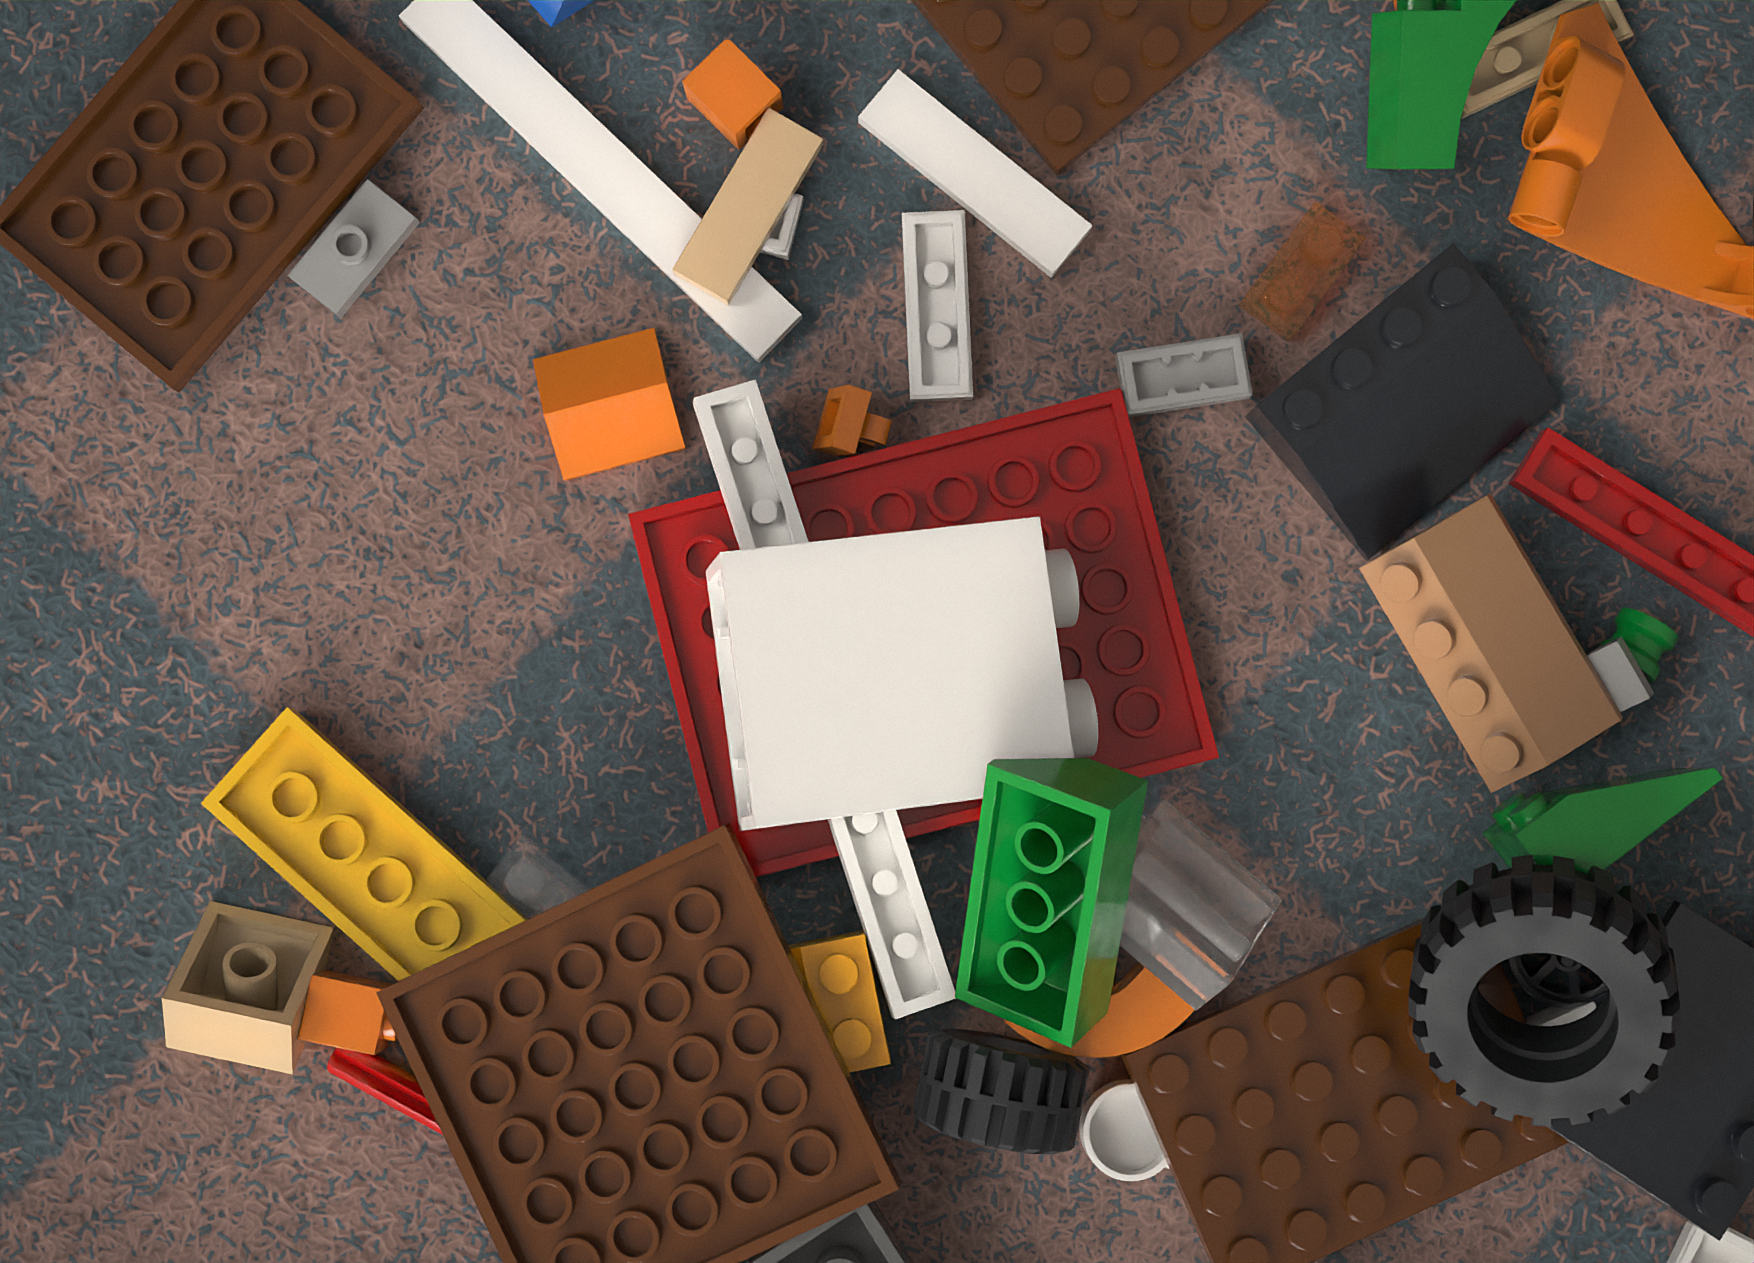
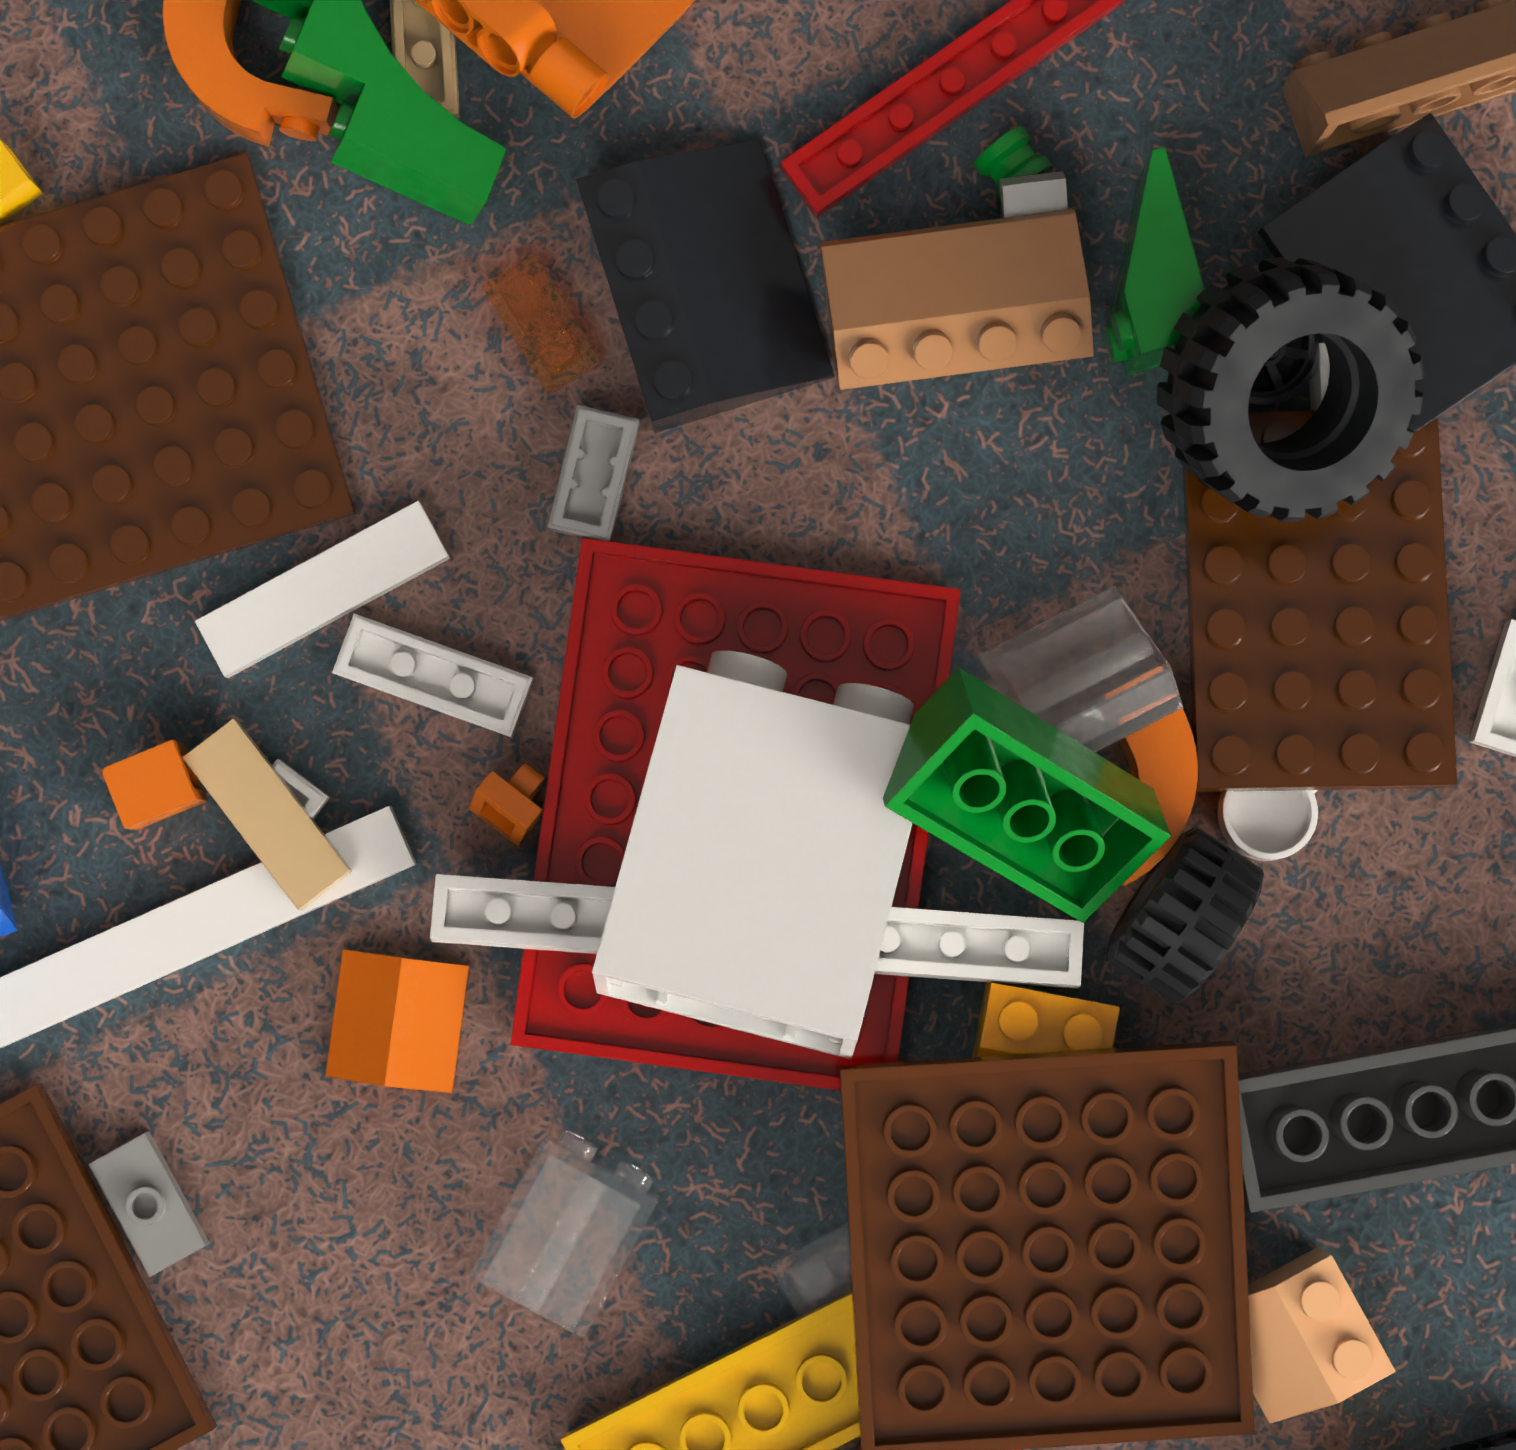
camera: 65 degrees left, 0 degrees up
none -> clear brick [470,1130,661,1339]

